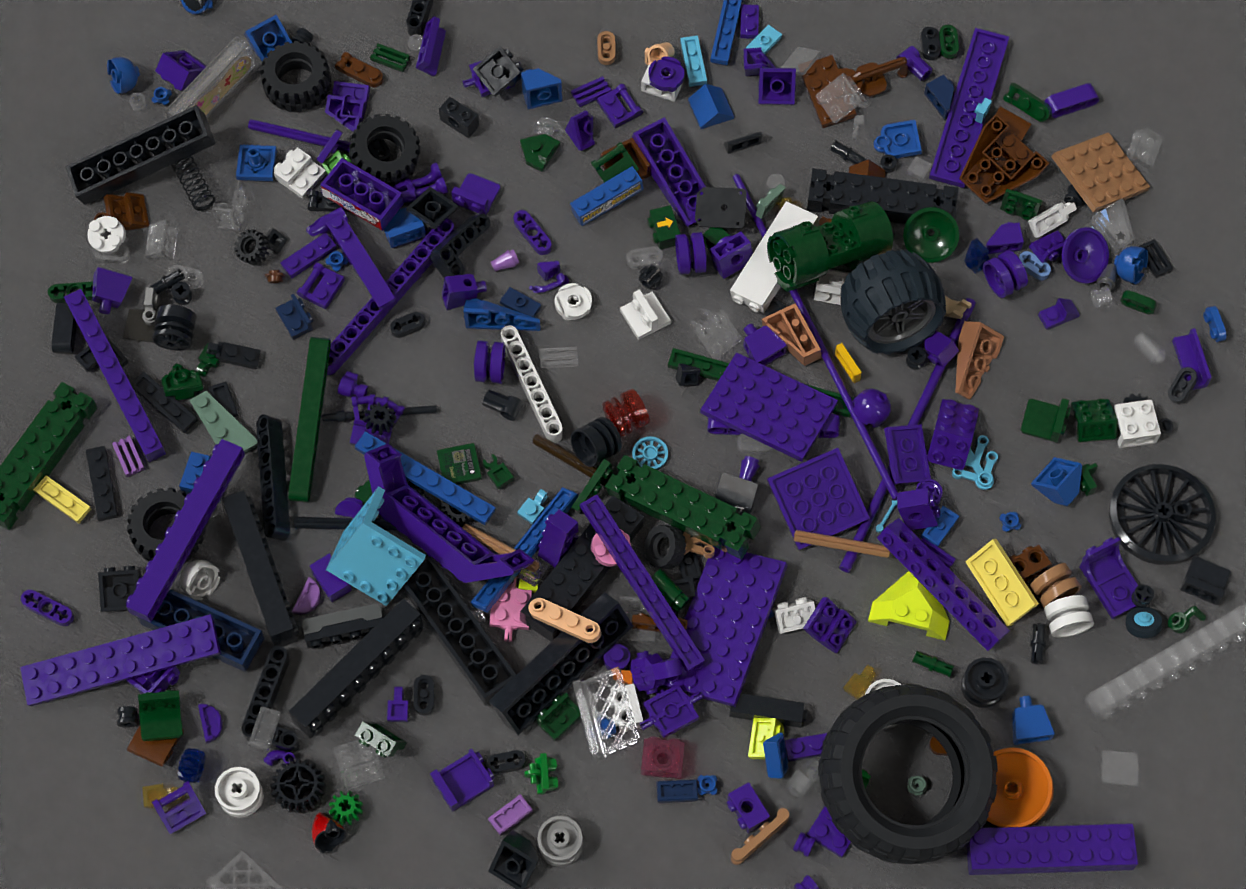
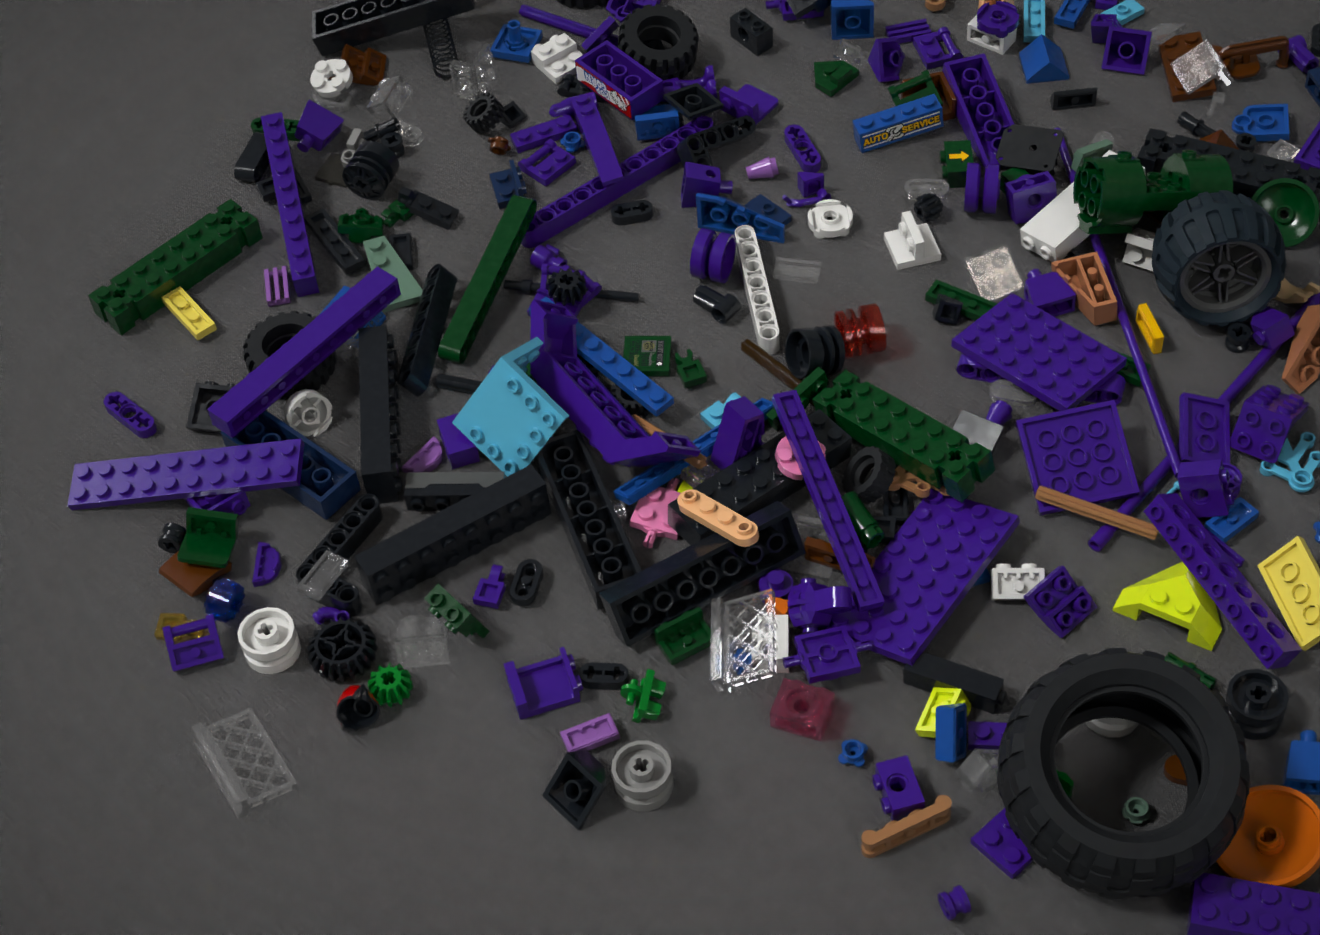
camera: 20 degrees right, 15 degrees down
black plate [86,446,118,522] -> none
medium azure wheel [632,436,668,470] -> none
dark blue plate [656,779,698,803] -> none
dark purple wheel [793,832,816,857] -> none
dark purple cylinder [852,388,891,428] -> none

